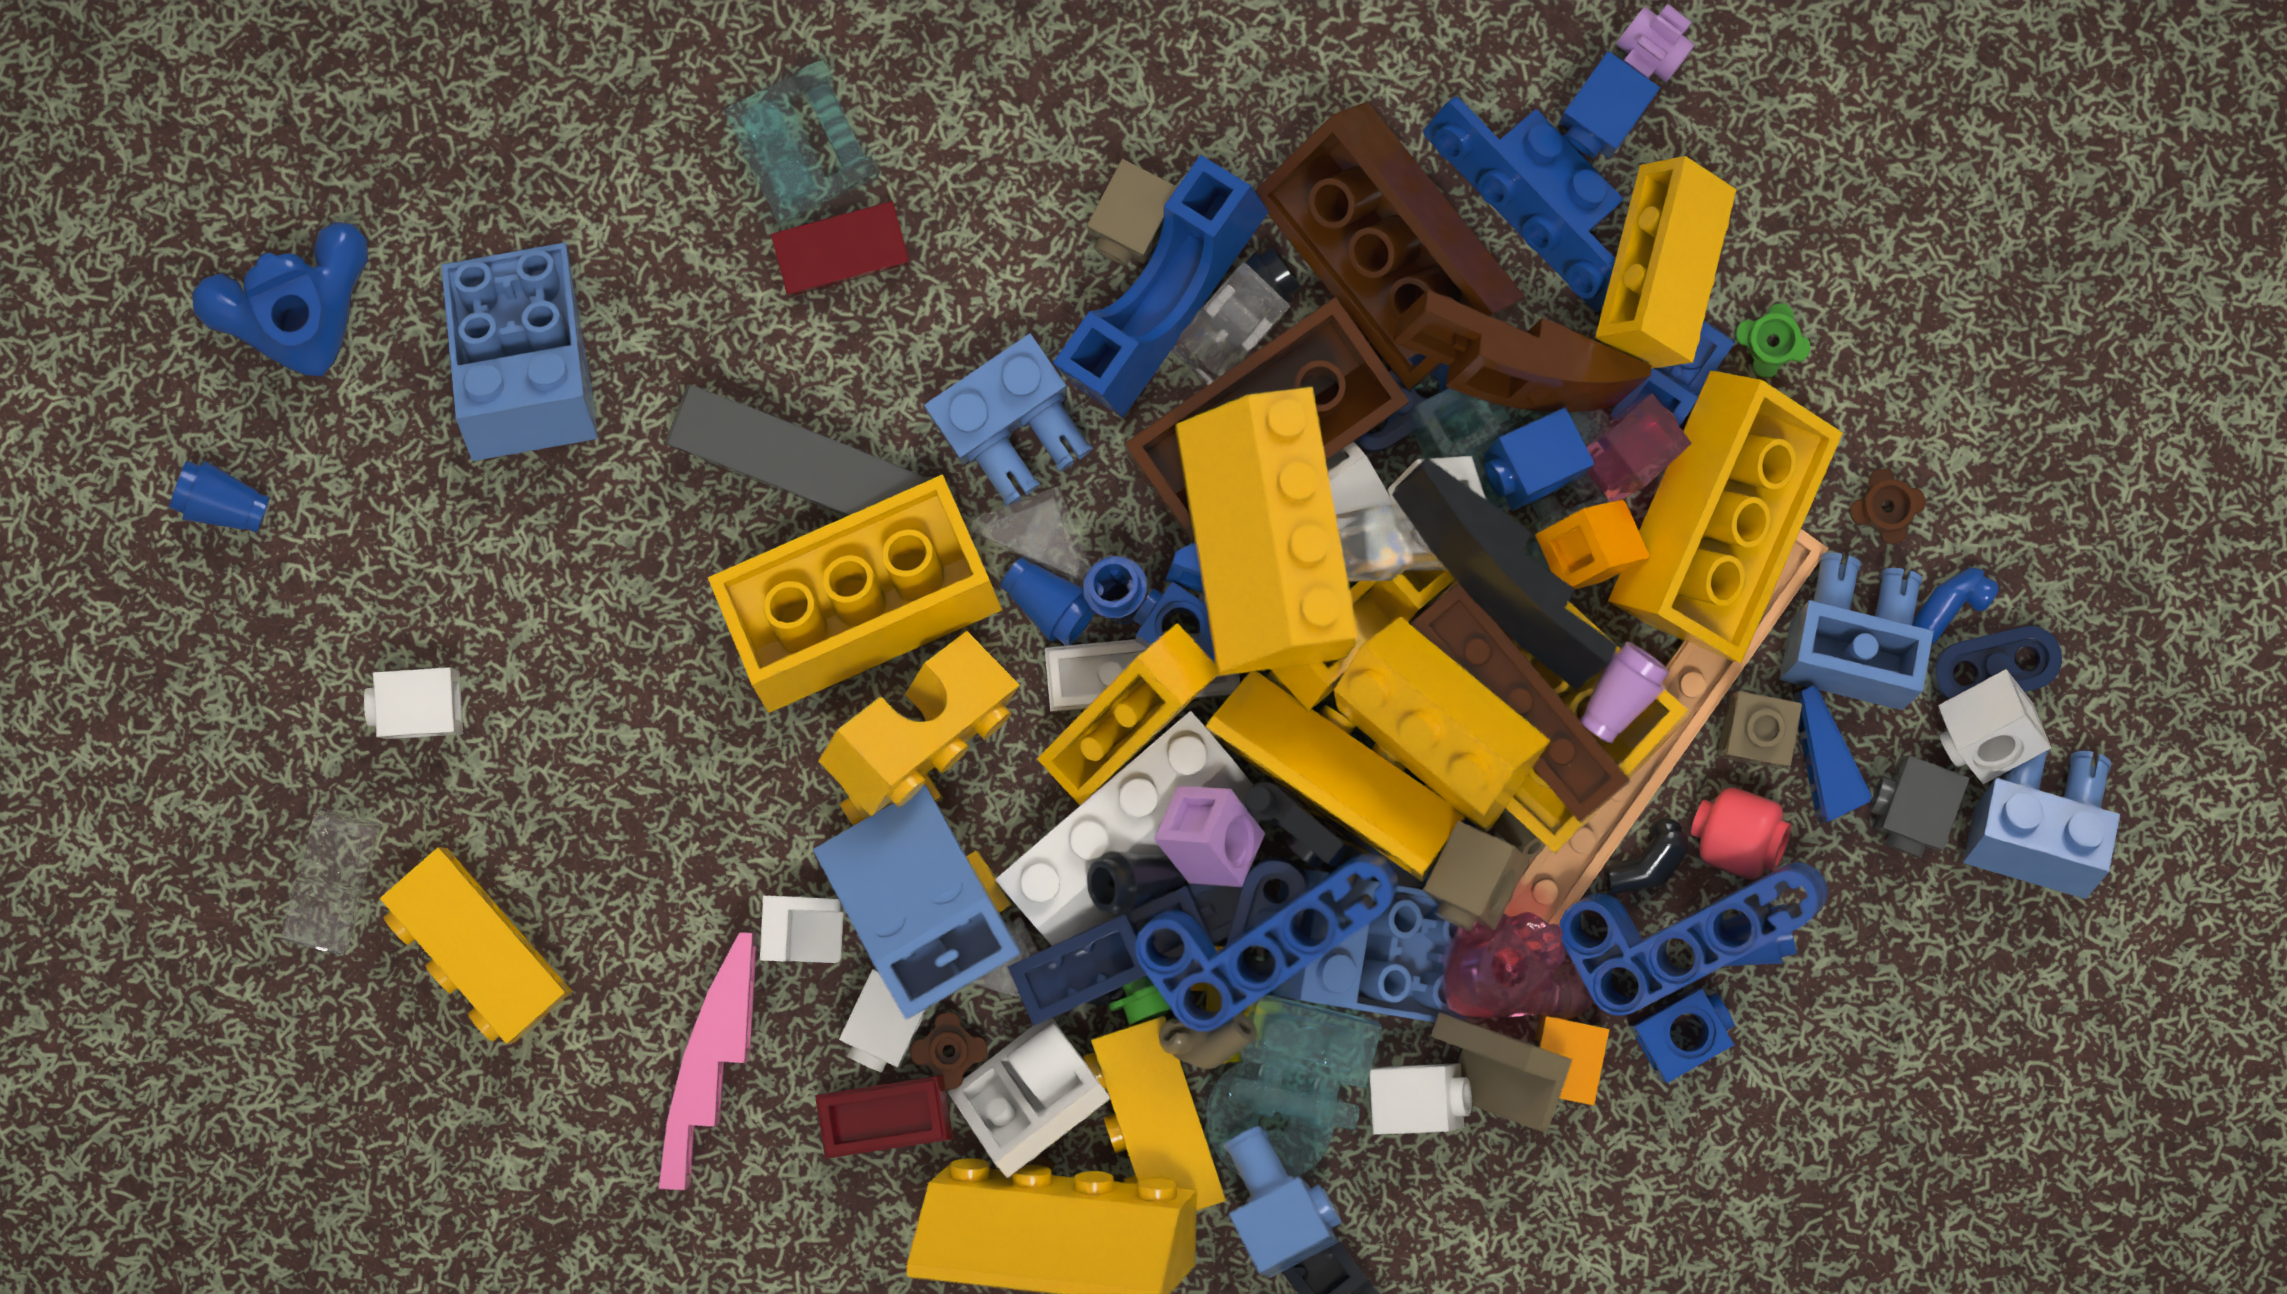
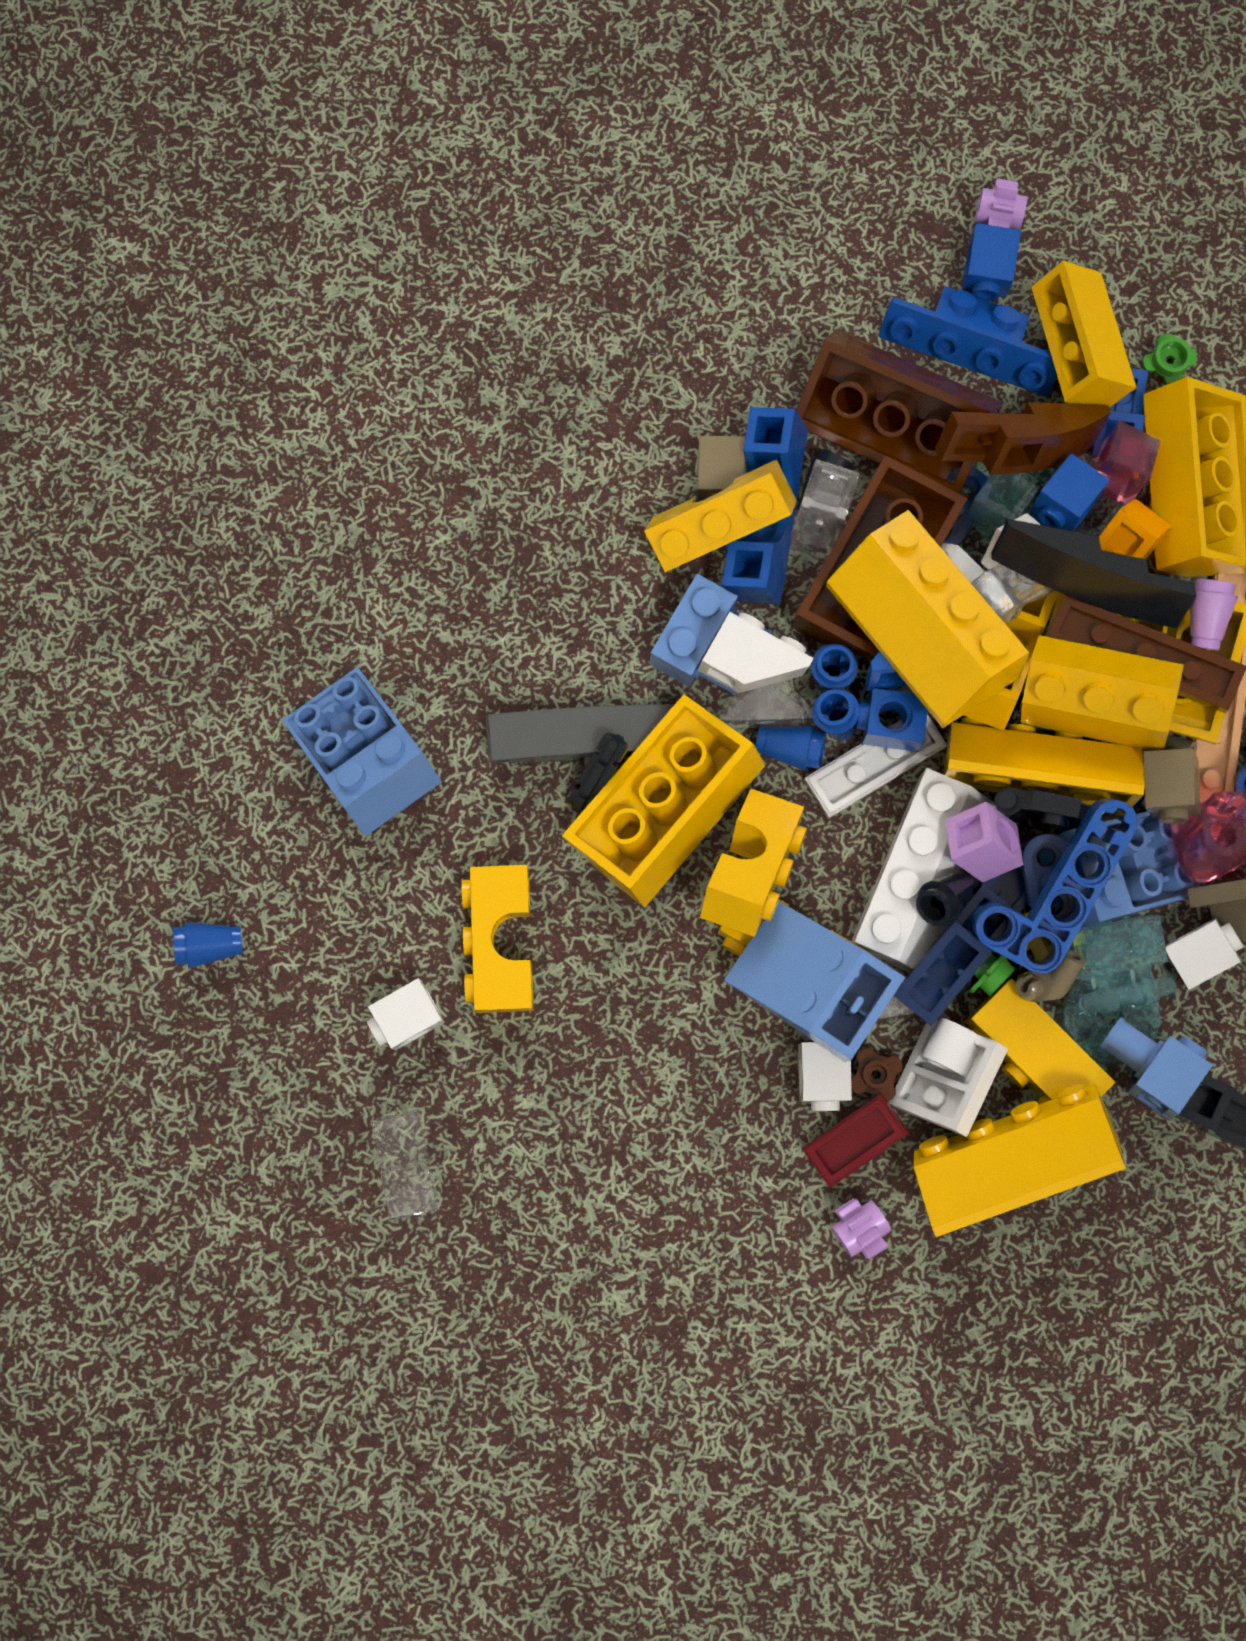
camera: 25 degrees left, 5 degrees down
blue head [192,221,368,376] -> none
yellow brick [379,847,573,1044] -> none
bright pink slope [659,933,757,1190] -> none
clear light blue plate [722,60,880,226] -> none
white panel [760,896,844,963] -> none
dark red tile [771,201,910,298] -> none
yellow brick [1037,623,1218,806] -> none
none -> yellow arch [462,865,534,1013]
none -> black axle [568,732,628,813]
none -> yellow arch [644,459,797,572]
none -> white slope [698,612,814,693]
none -> blue cone [811,644,858,692]
none -> lavender gear [831,1198,892,1260]

